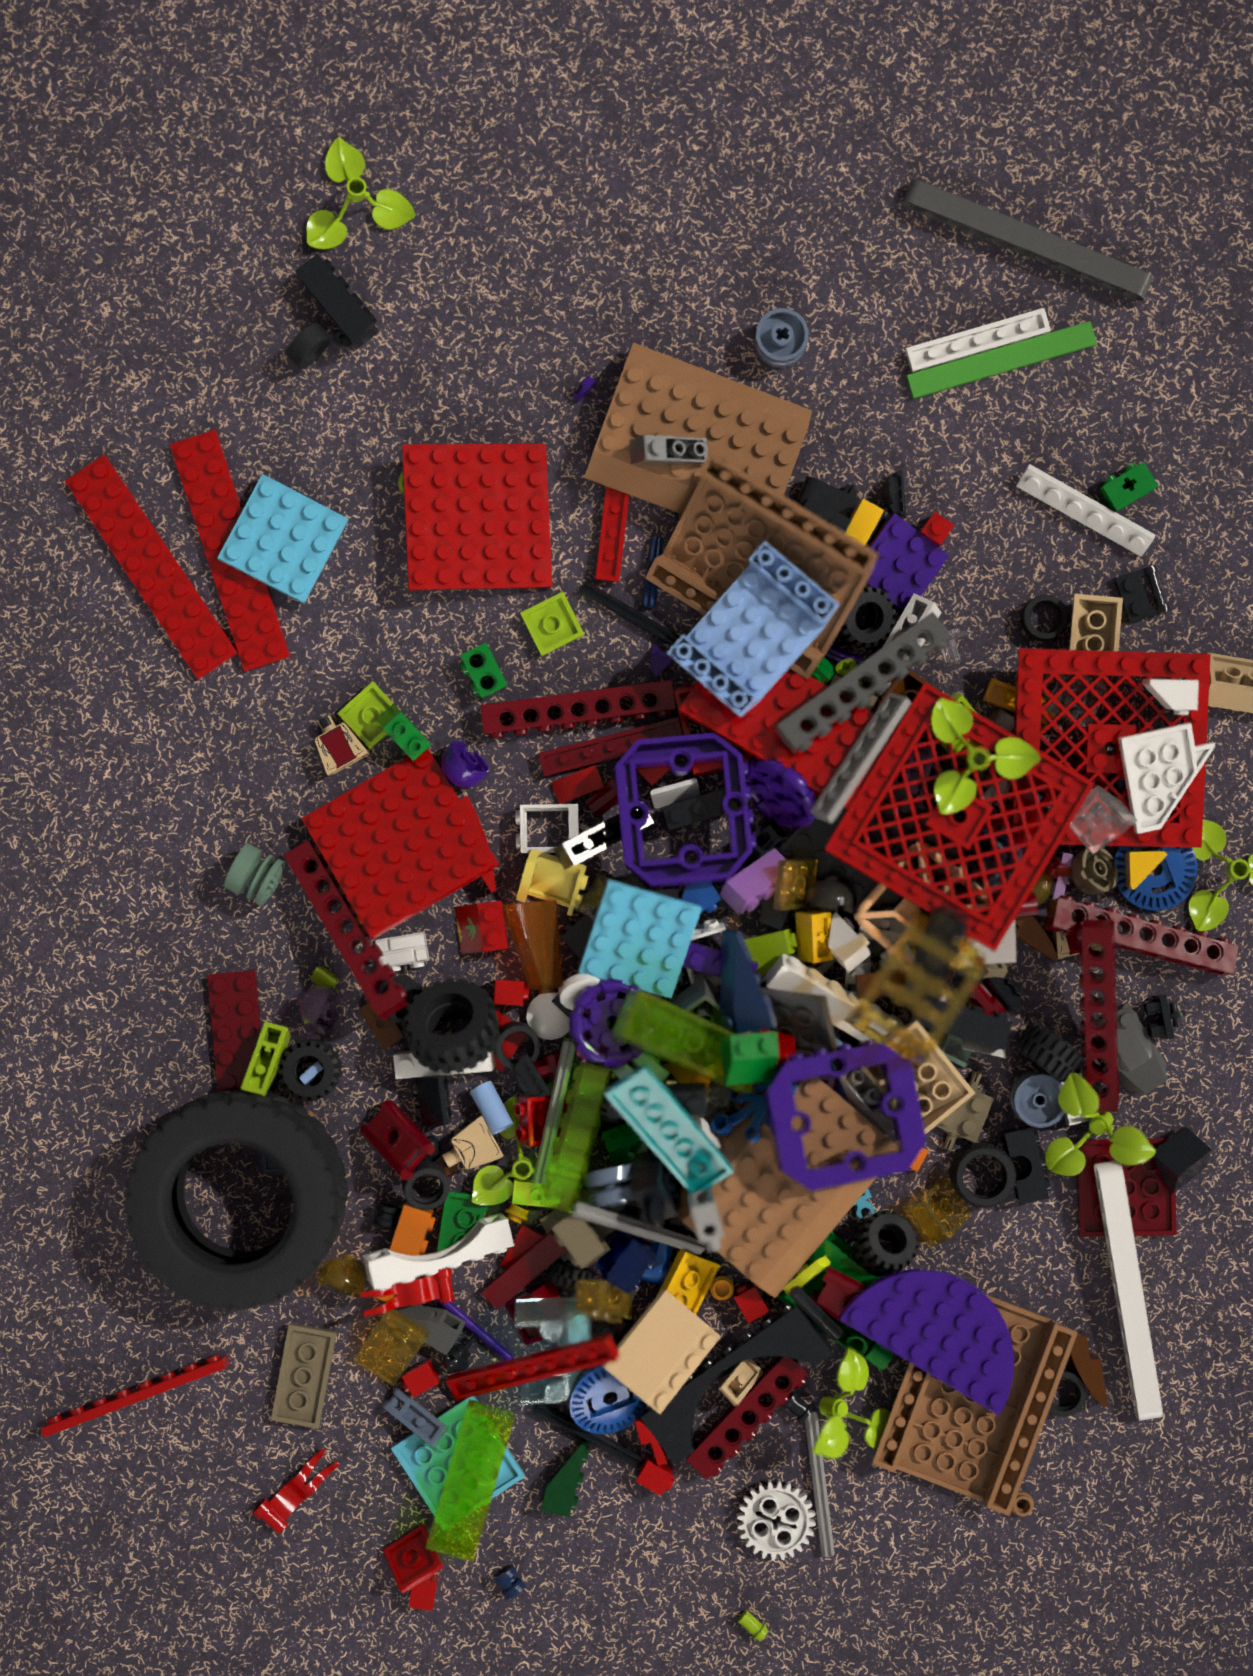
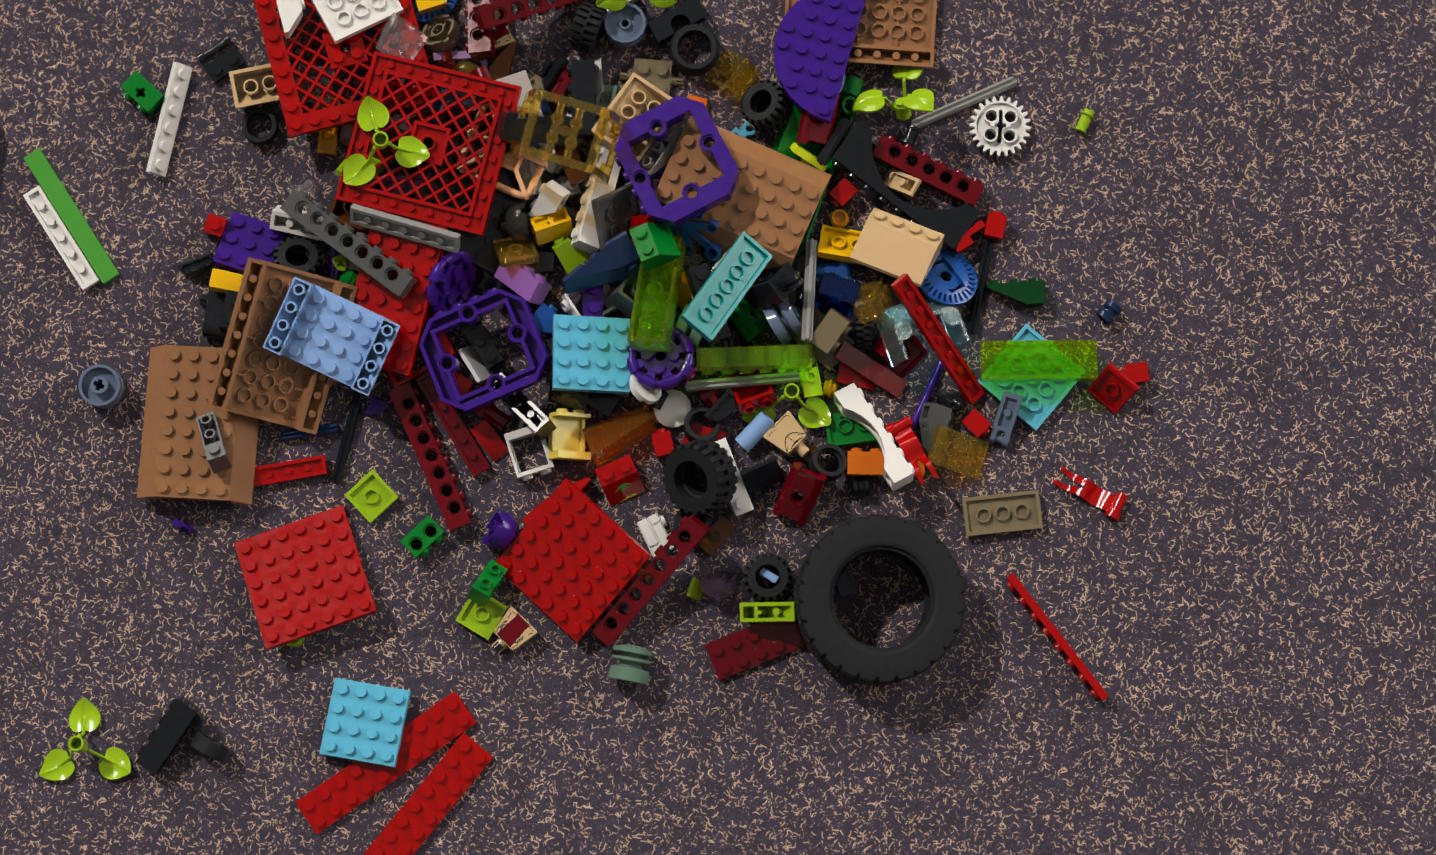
camera: 105 degrees left, 5 degrees down
clear yellow cylinder [316,1254,367,1297] -> none
light grey torso [687,1188,724,1252] -> none

